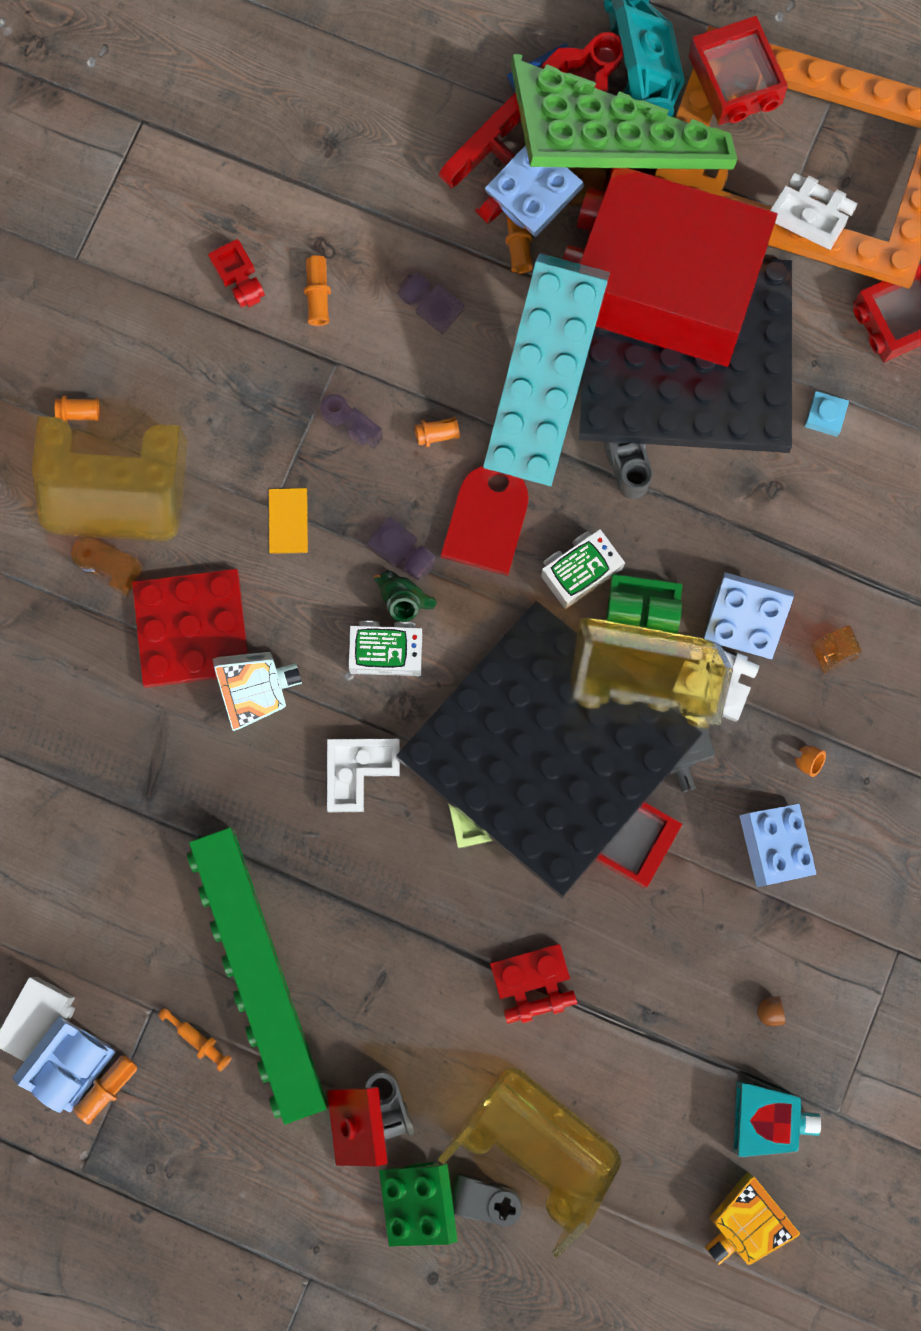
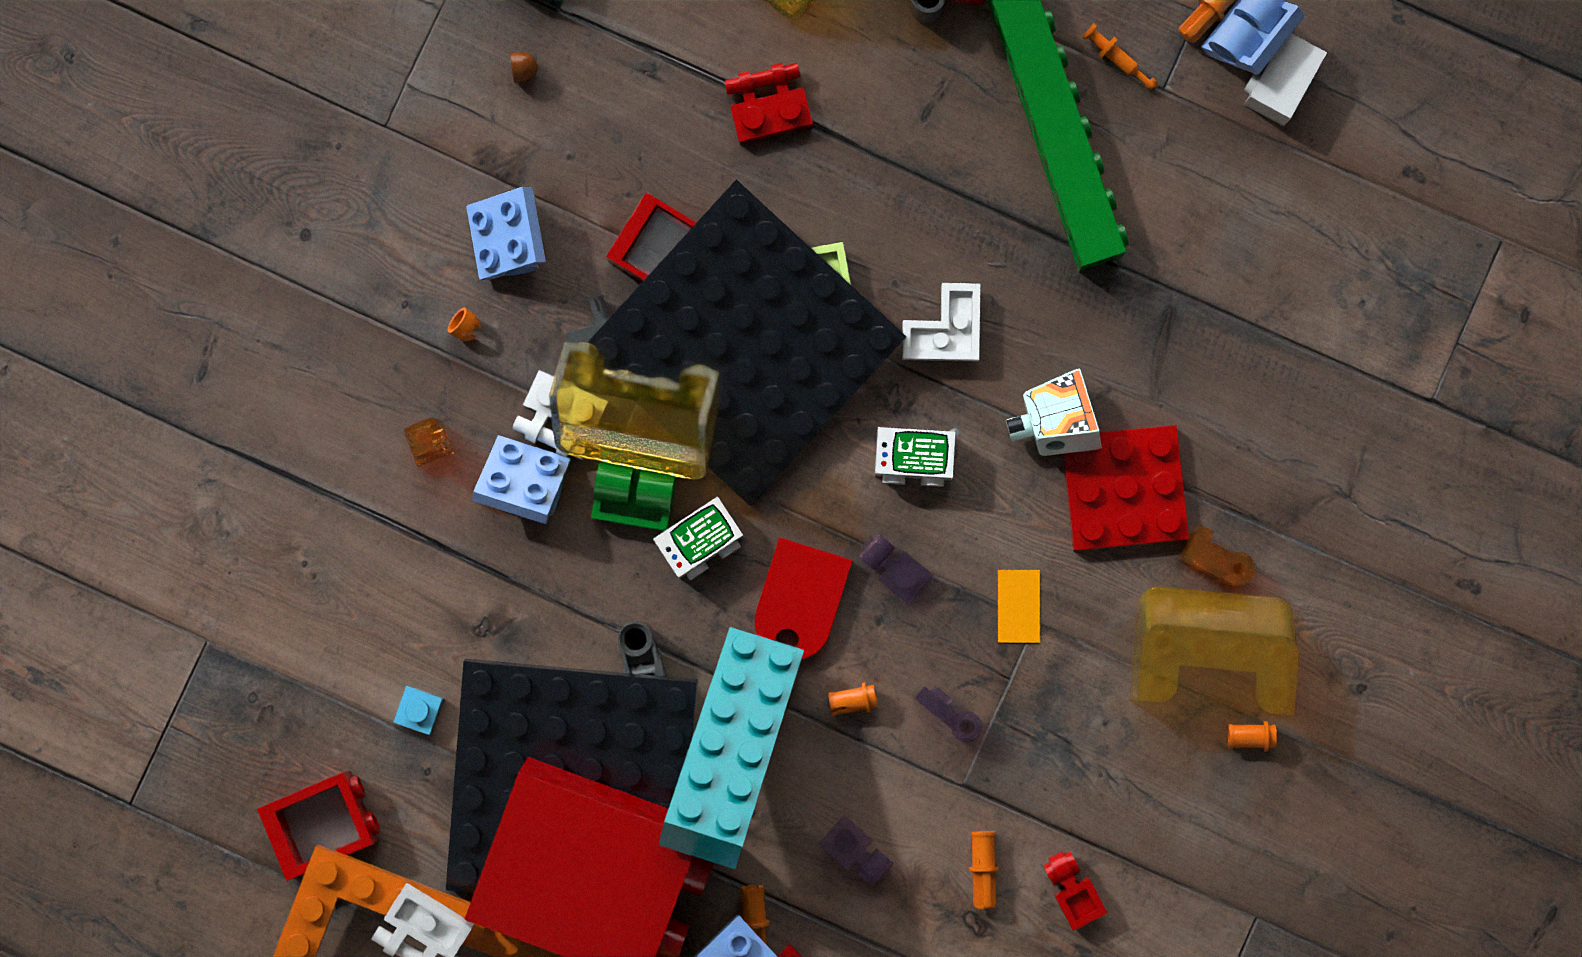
camera: 170 degrees left, 5 degrees up
dark green animal [373,570,437,622] -> none

